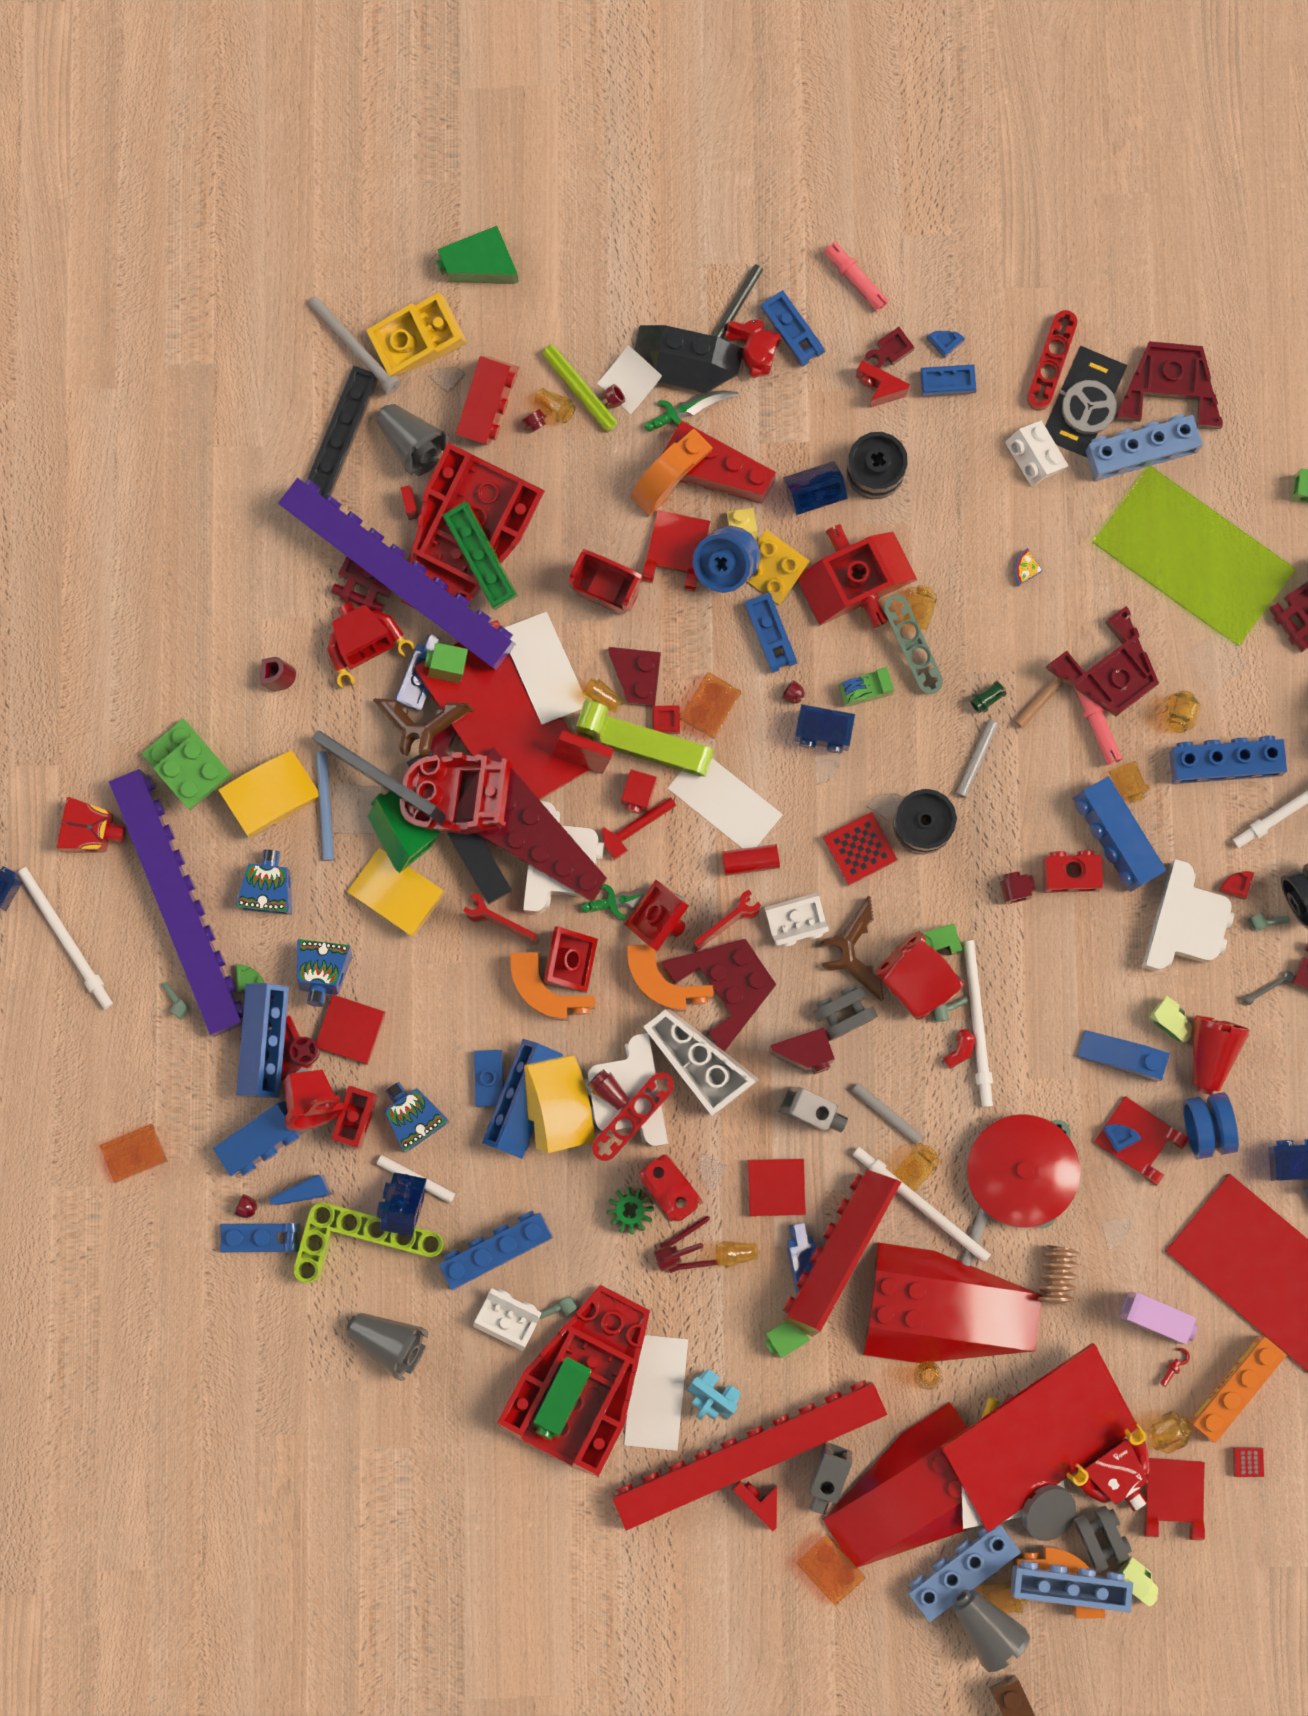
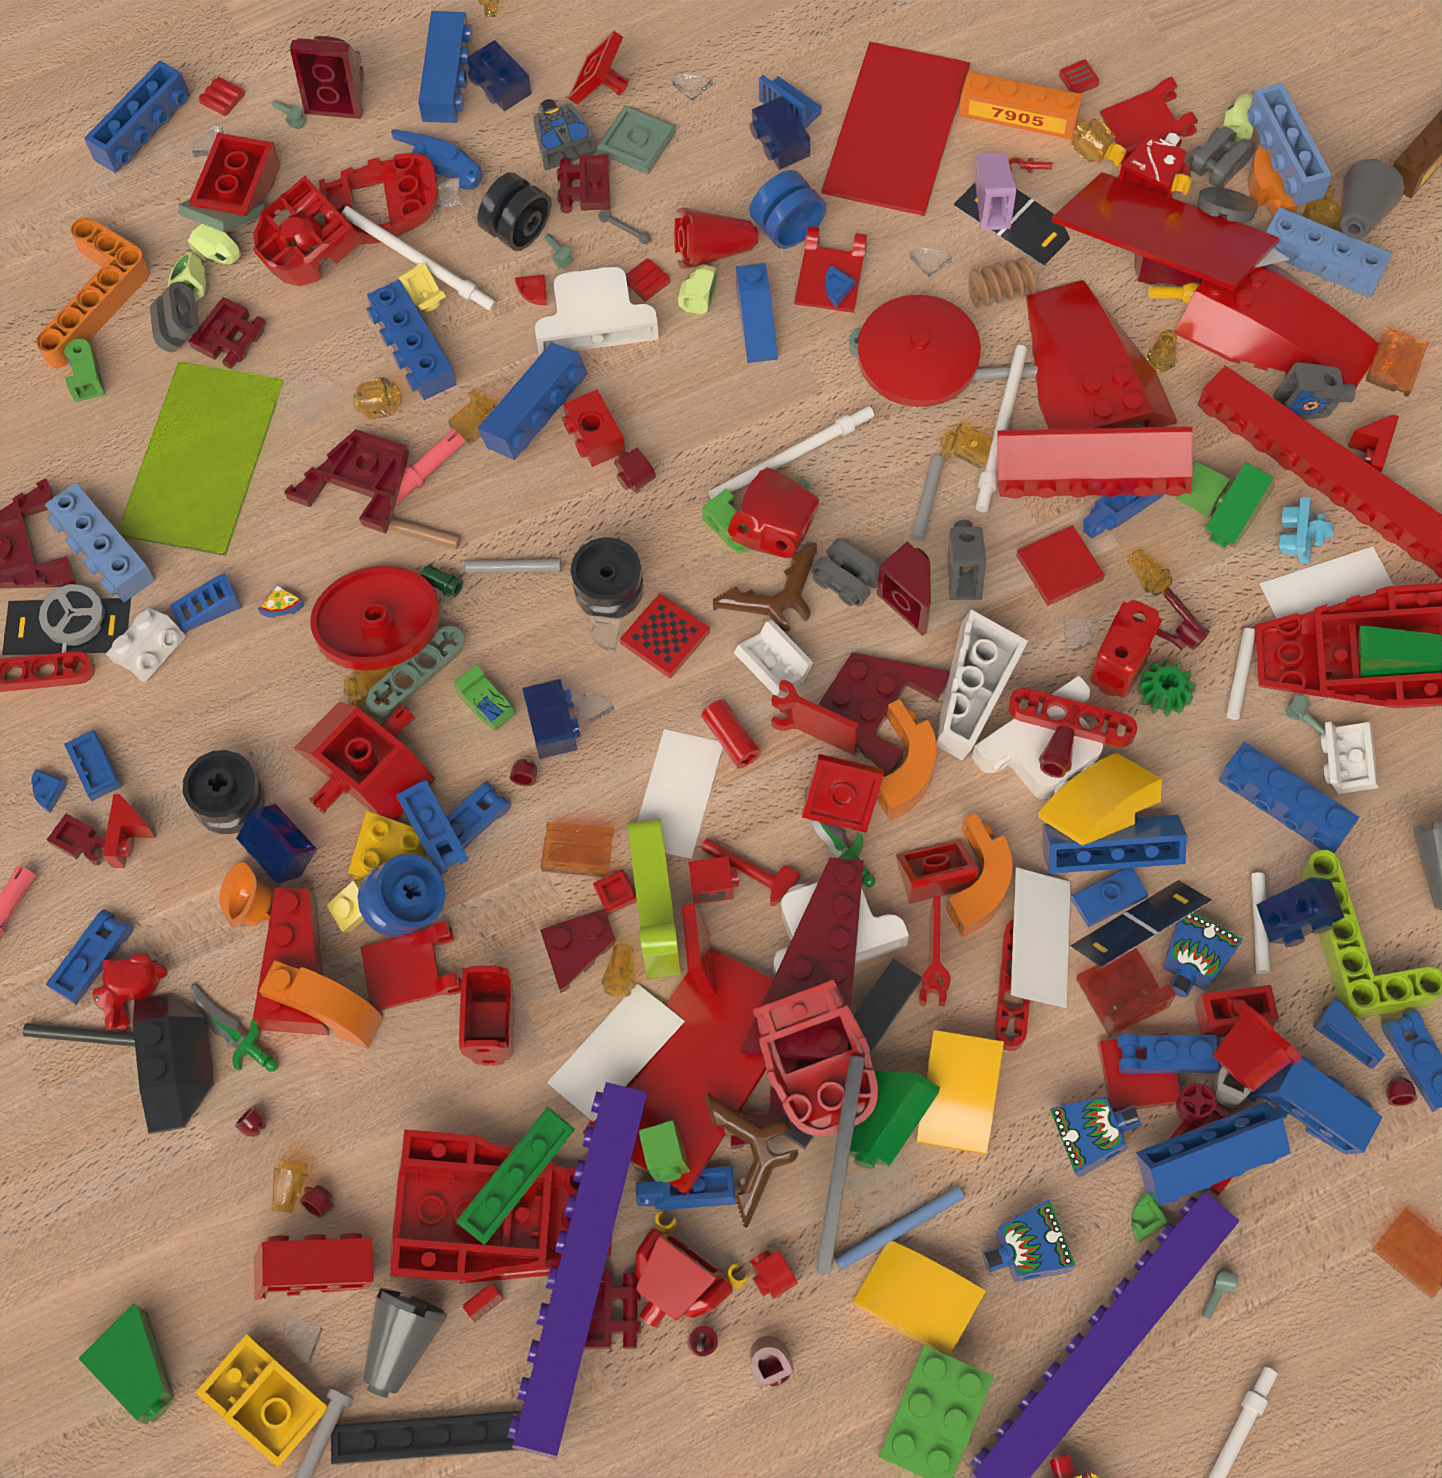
camera: 115 degrees left, 15 degrees down
lime axle [542,344,617,432] -> none
white sticker [597,345,662,414] -> none
red arm [943,1029,975,1069] -> none
none -> blue slope [169,573,241,633]
none -> orange piece [219,862,273,927]
none -> red dish [310,566,440,671]
none -> light yellow bracket [396,262,446,312]
none -> blue plate [396,780,469,875]
none -> red piece [625,258,670,302]
none -> dark red hinge [687,1326,718,1357]
none -> red plate [750,1250,798,1299]
none -> black sticker [953,183,1071,266]
none -> red beam [994,919,1030,1051]
none -> white sticker [1011,868,1071,1008]
none -> black sticker [1070,880,1212,968]
none -> clear red bracket [1076,947,1176,1037]
none -> blue plate [1117,1034,1219,1073]
none -> green slope [1206,462,1275,549]
none -> white bar [1226,628,1256,720]

